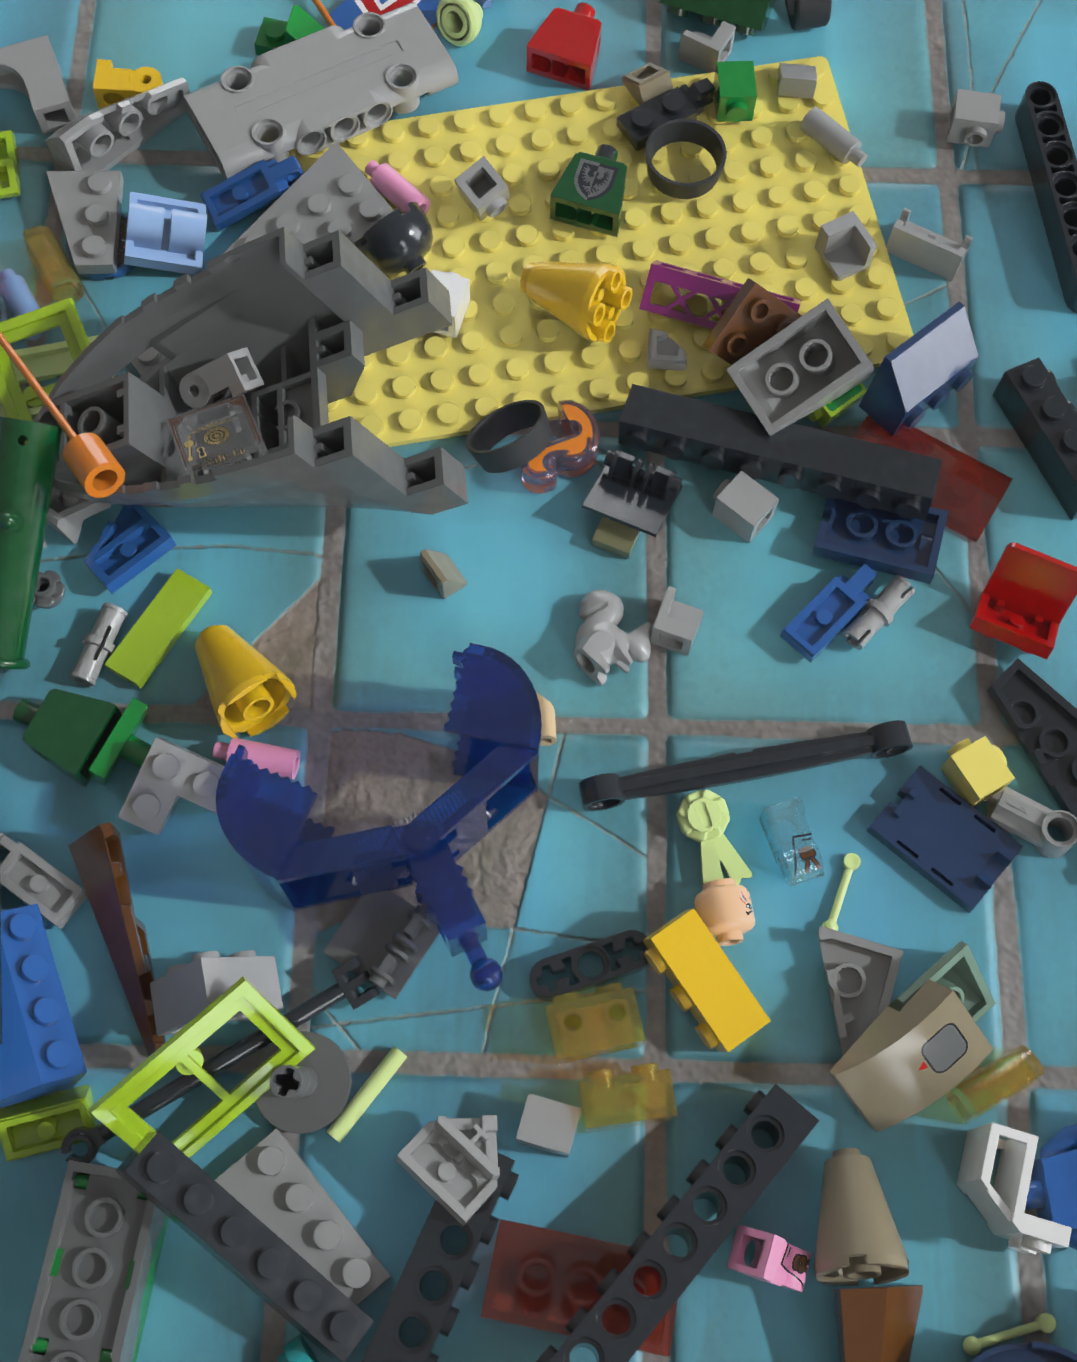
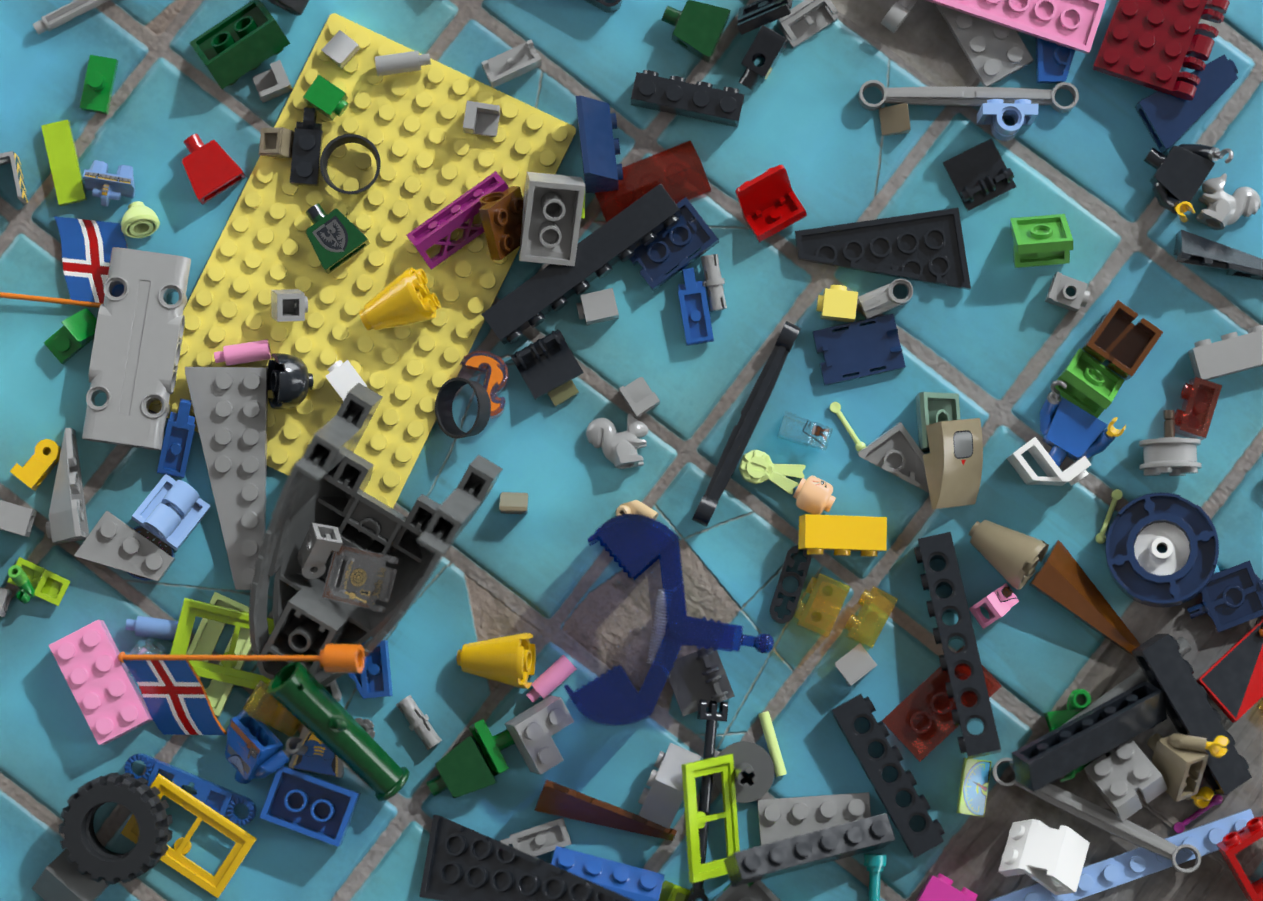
camera: 55 degrees left, 15 degrees up
clear yellow brick [23,226,84,304] -> none
lime tile [104,568,212,689] -> none
light grey slope [395,1115,500,1226] -> none
light grey tile [647,328,687,371] -> none
clear yellow brick [946,1045,1045,1125] -> none

